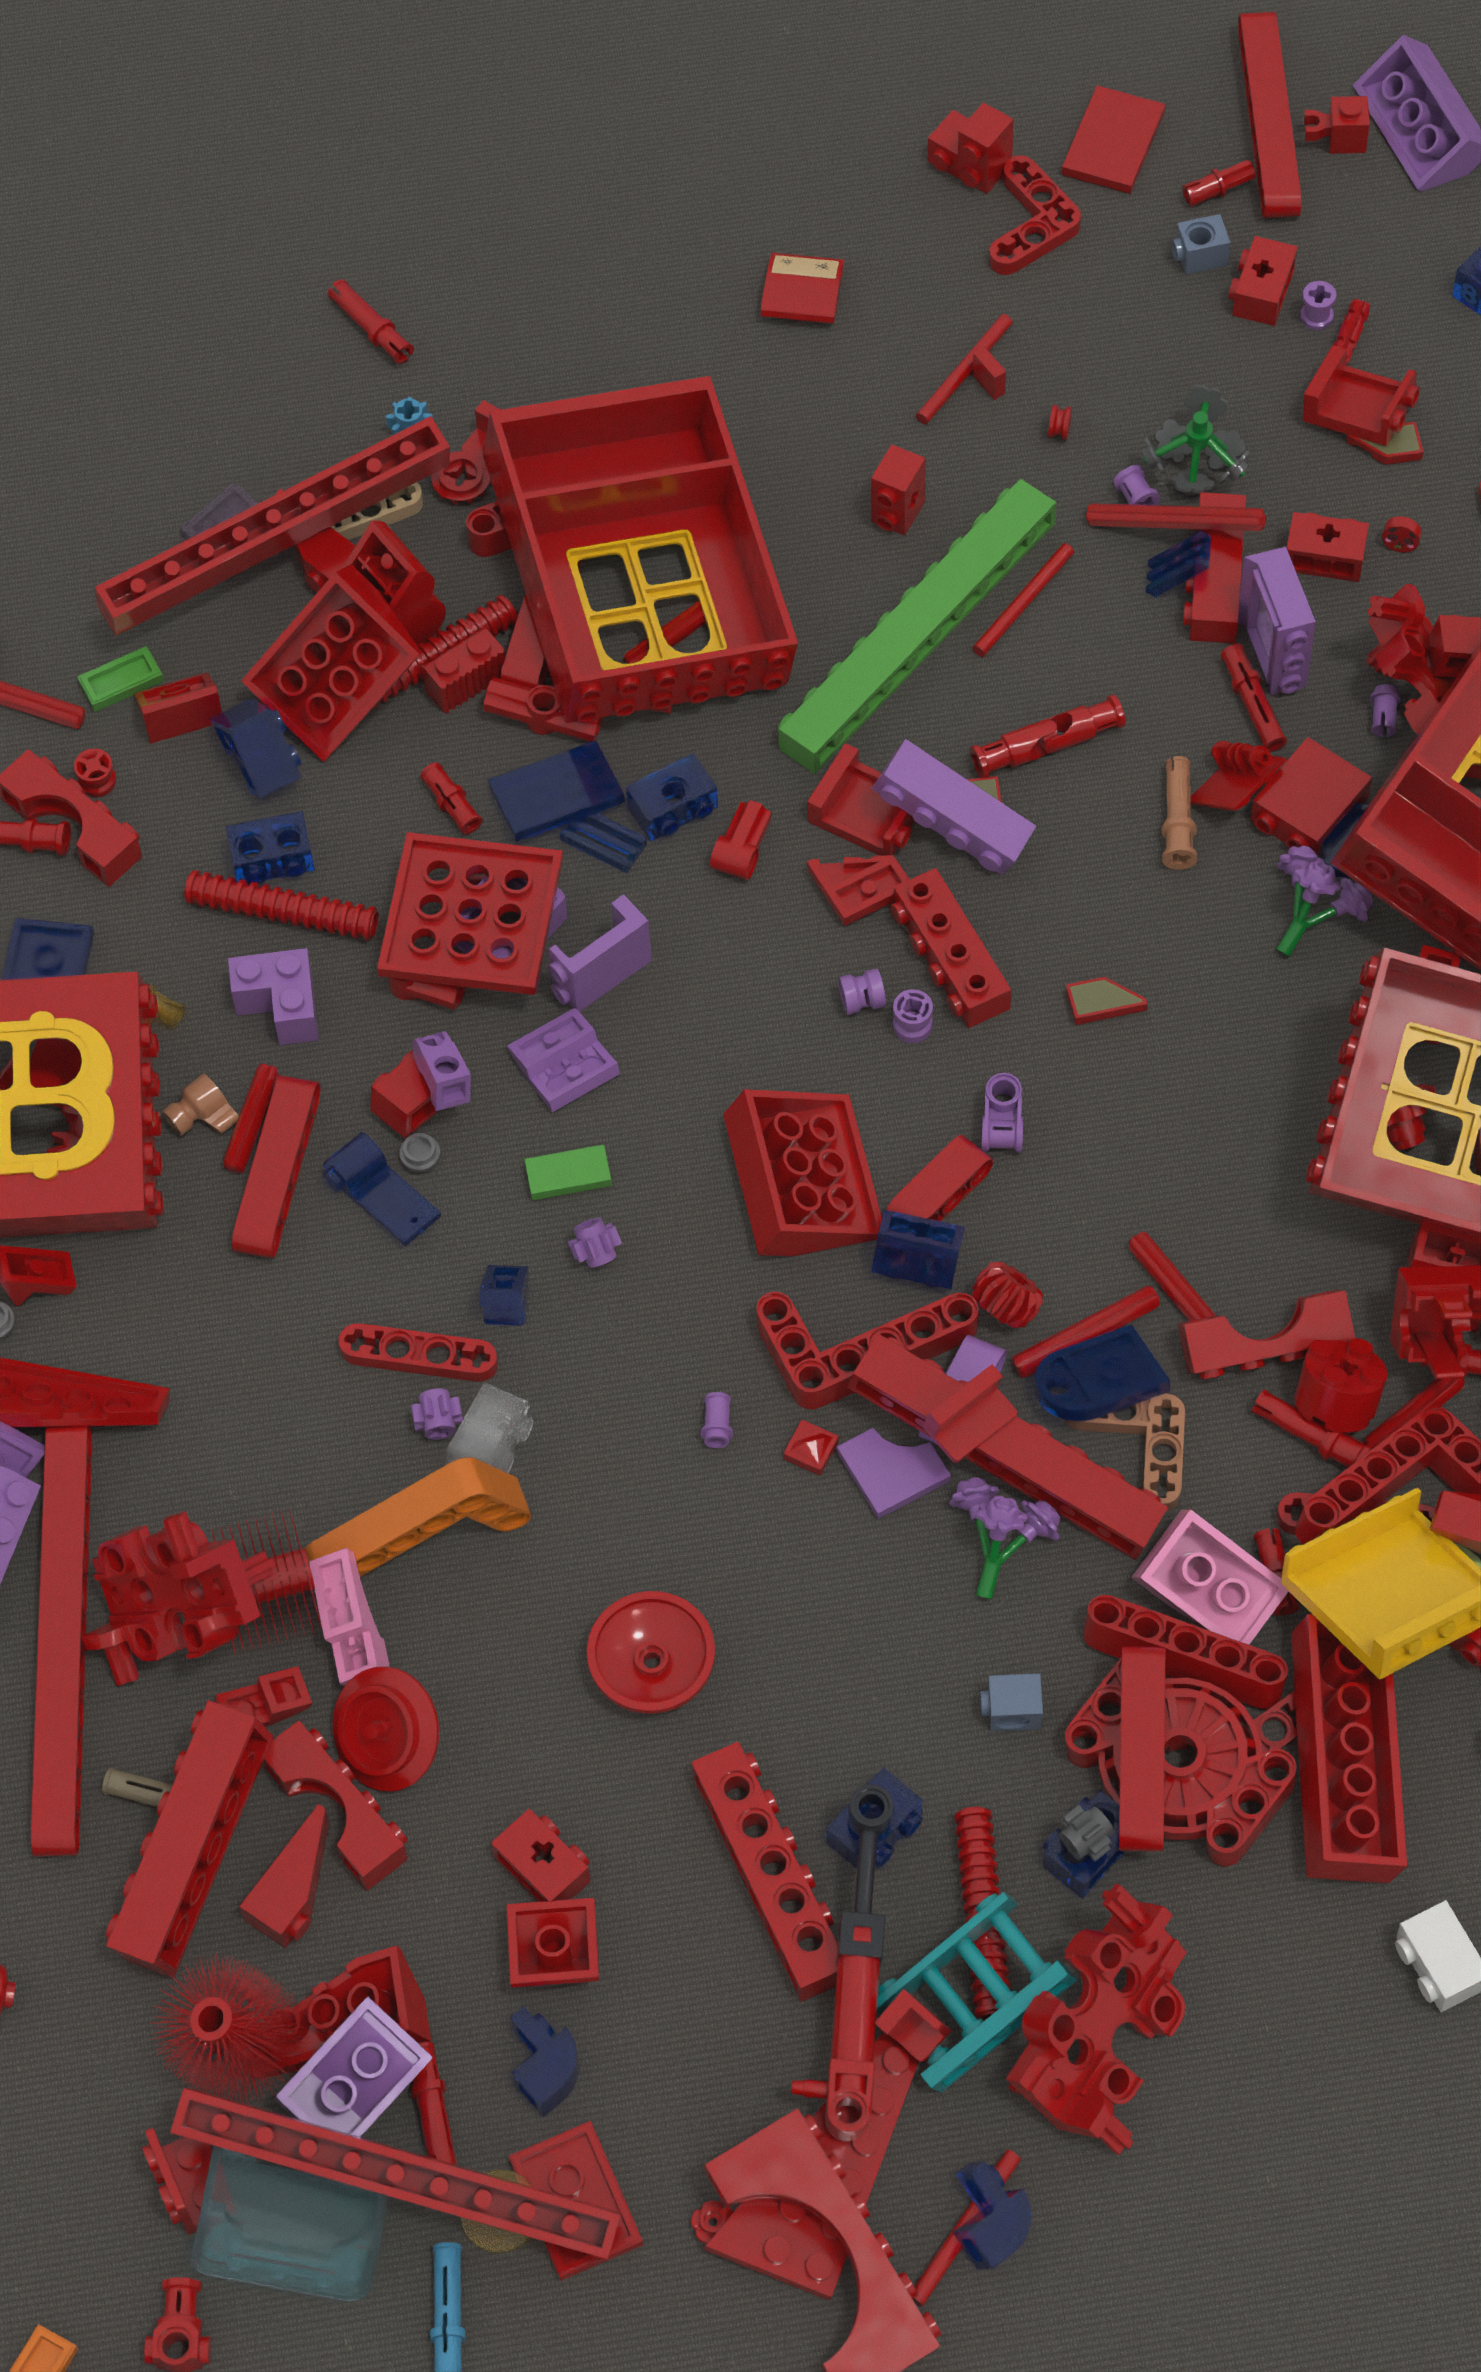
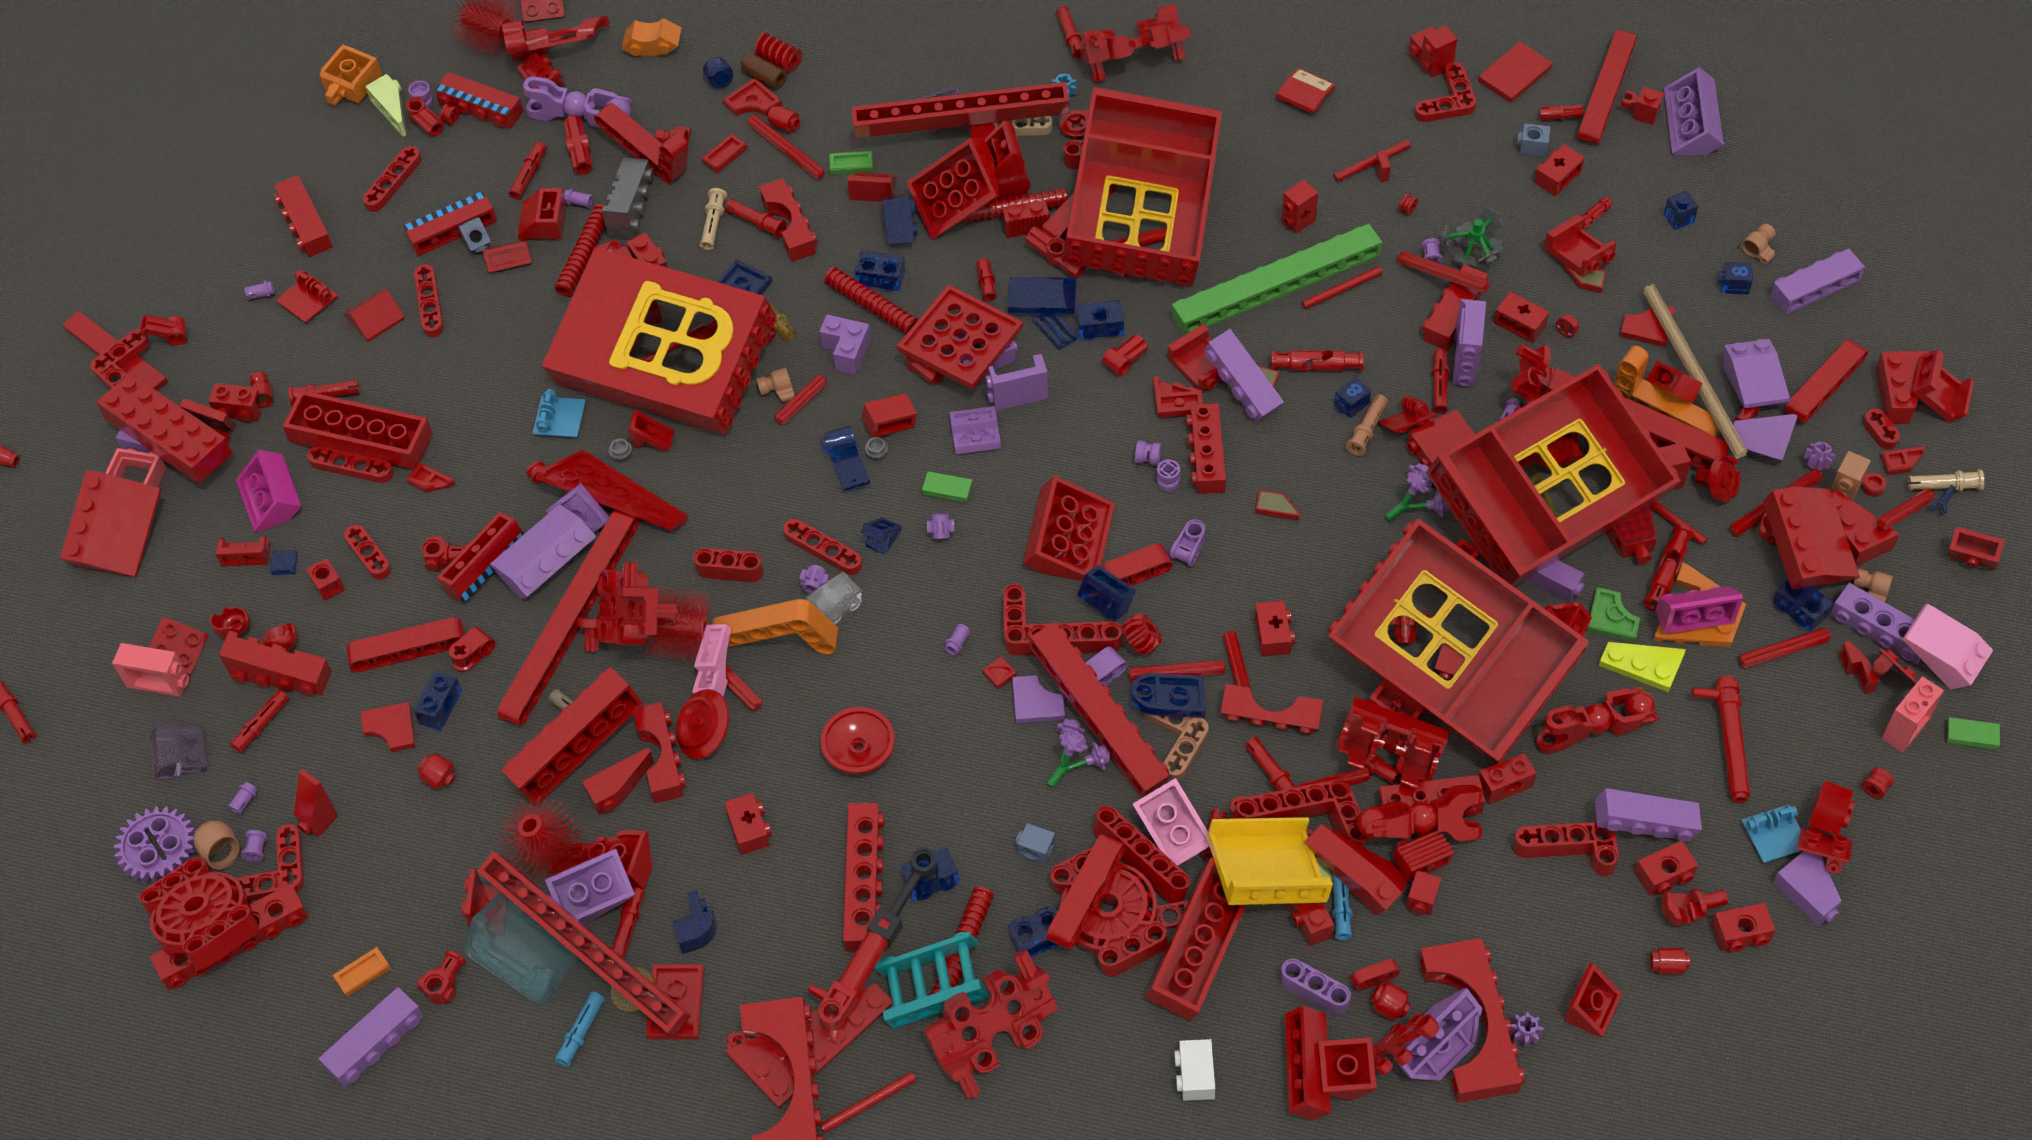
camera: 25 degrees right, 5 degrees down
red wheel [74,748,116,798] -> none
red slope [214,1666,312,1727] -> none
red beam [232,1075,321,1259] -> none
medium lavender leg [412,1031,471,1111] -> none
red slope [507,1898,599,1988] -> none
red panel [875,1989,952,2062] -> none
red panel [922,1364,1018,1463] -> none
clear blue brick [953,2161,1031,2270] -> none
dark grey gear [1059,1805,1114,1862] -> none
clear blue tile [1146,530,1211,597] -> none
red brick [1294,1338,1388,1432] -> none
medium lavender bush [1300,281,1336,330] -> none
none -> red beam [693,548,763,582]
none -> red axle [726,665,762,711]
none -> red gear [1079,3,1191,82]
none -> red brick [1255,600,1295,657]
none -> clear blue brick [1334,376,1371,419]

